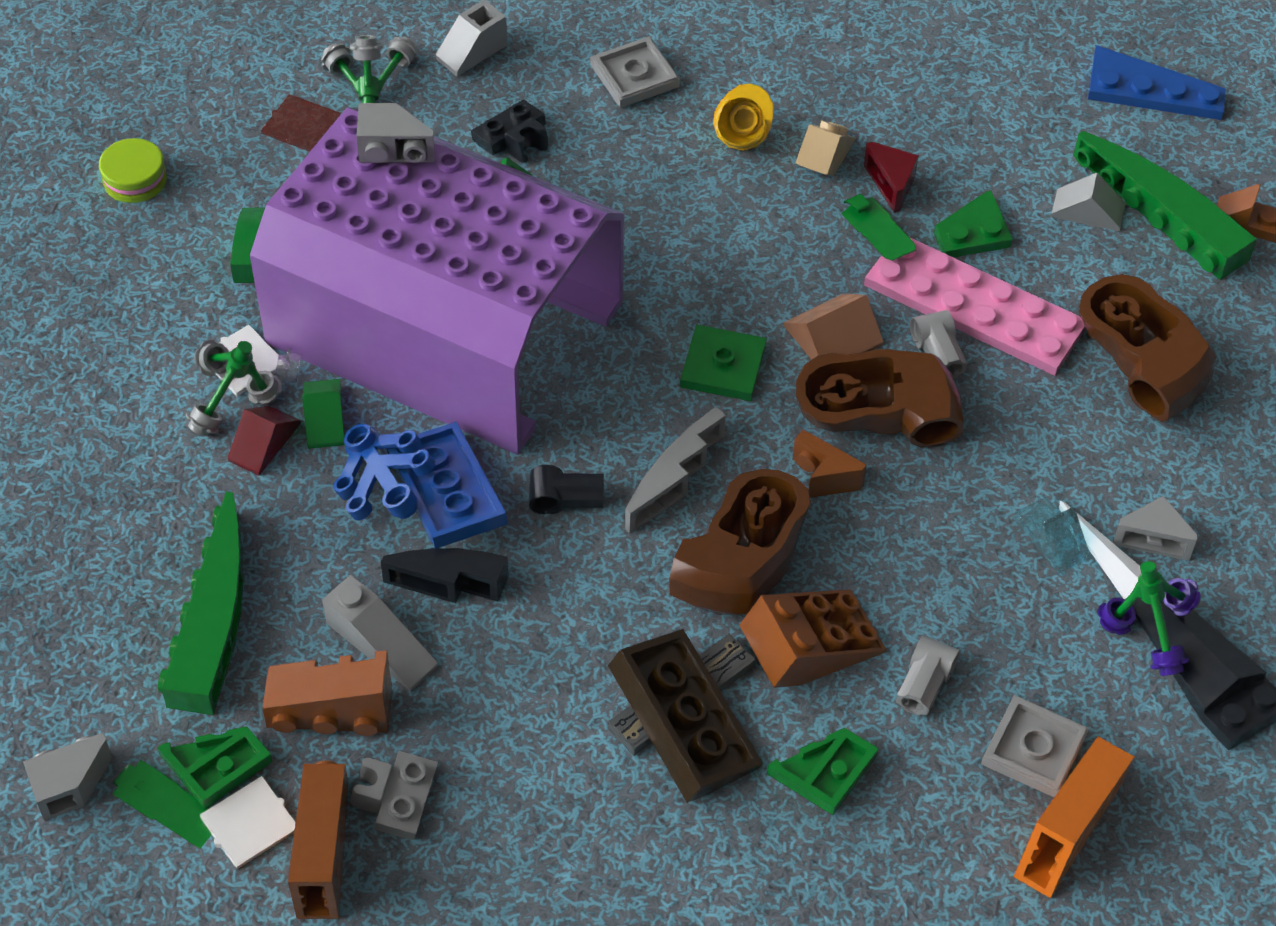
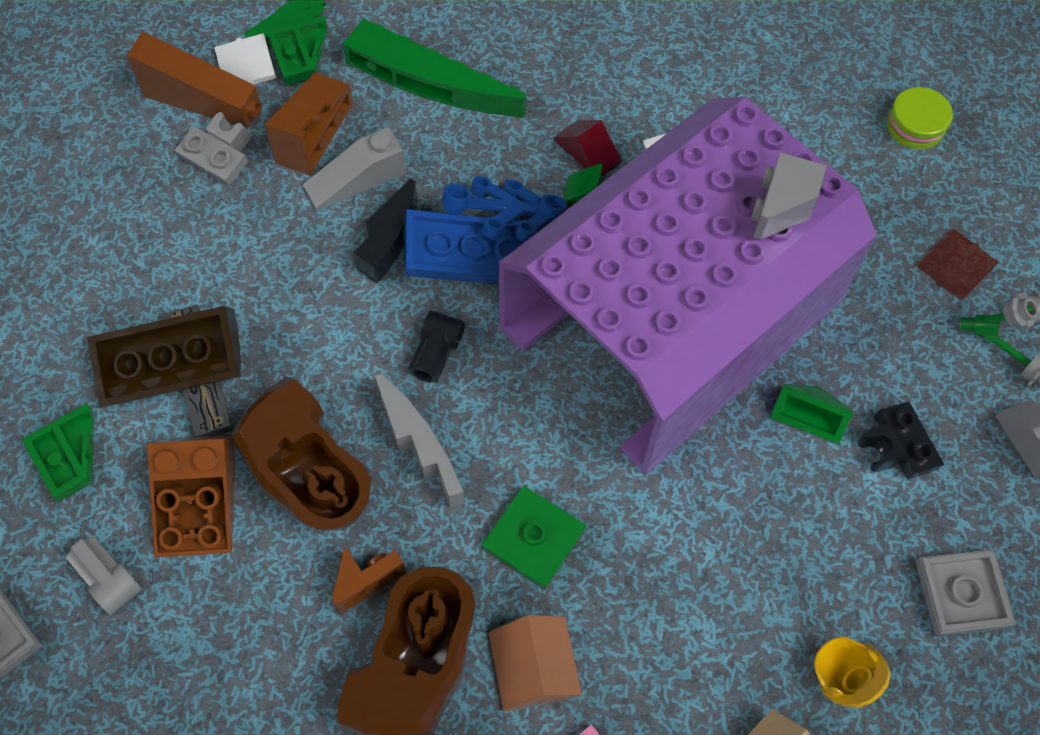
camera: 110 degrees right, 10 degrees up
light grey plant [186,340,283,437] -> none

